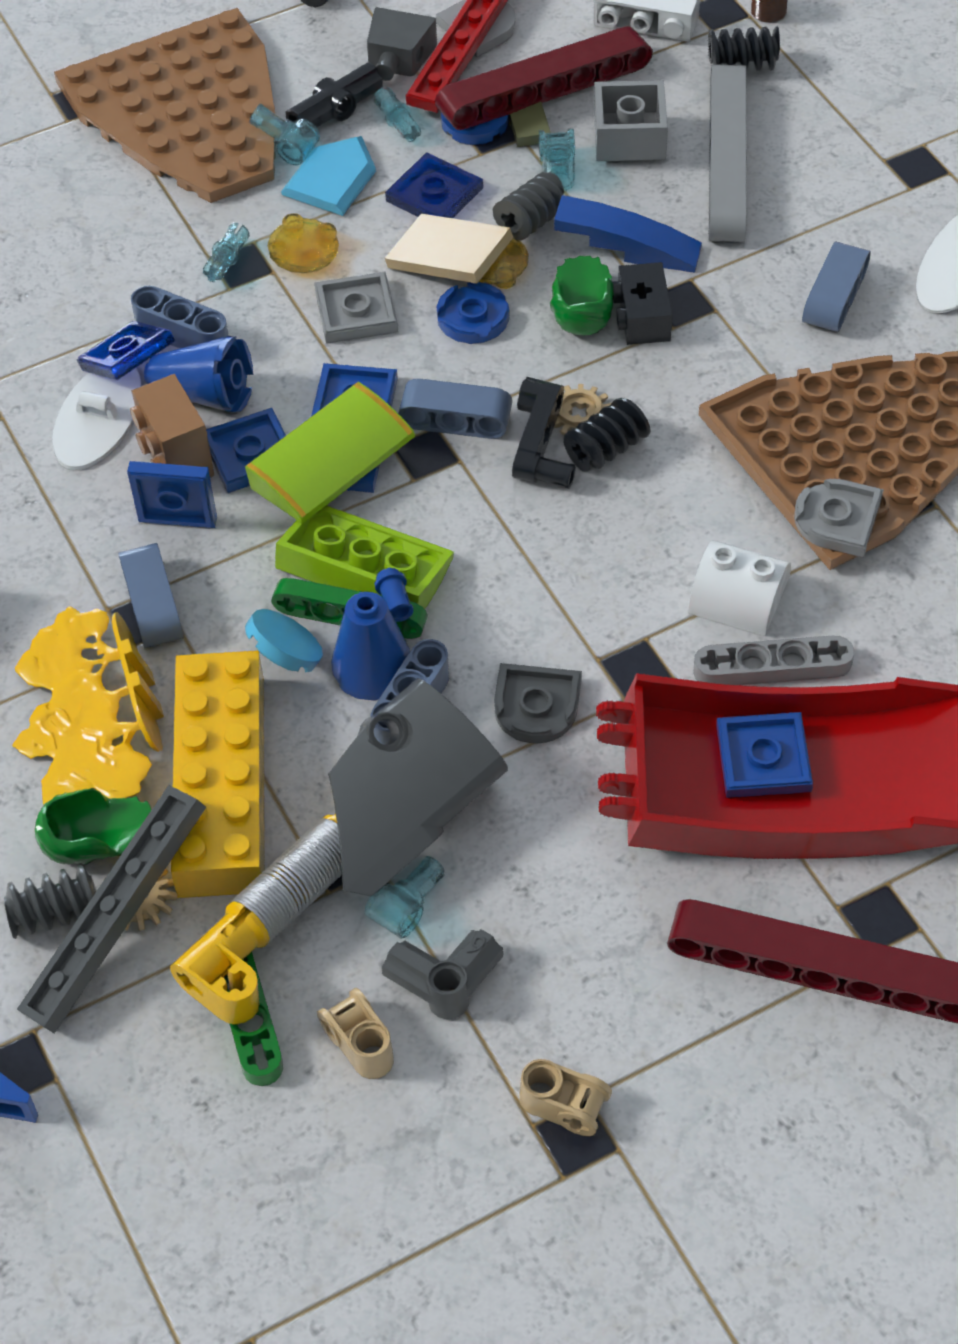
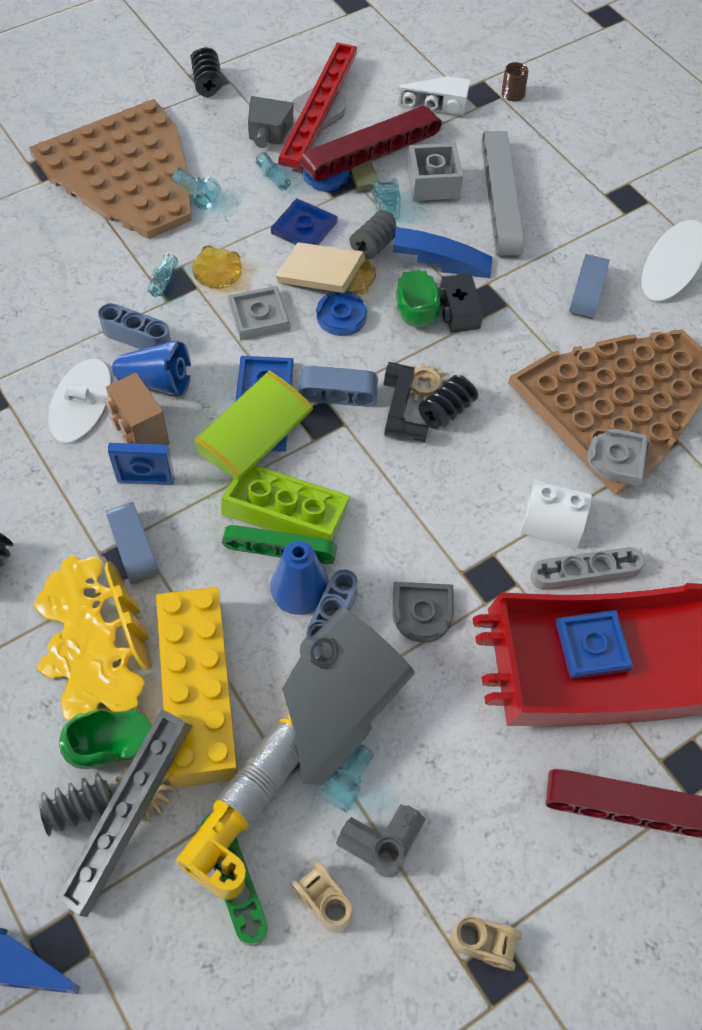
camera: 10 degrees left, 5 degrees up
clear blue tile [76,321,175,381] -> none
blue tile [206,408,286,493] -> none
medium azure tile [245,609,323,672] -> none
medium azure tile [281,136,376,216] -> none
black piece [285,62,383,137] -> none
blue pin [374,568,413,622] -> none
black piece [708,26,780,72] -> none

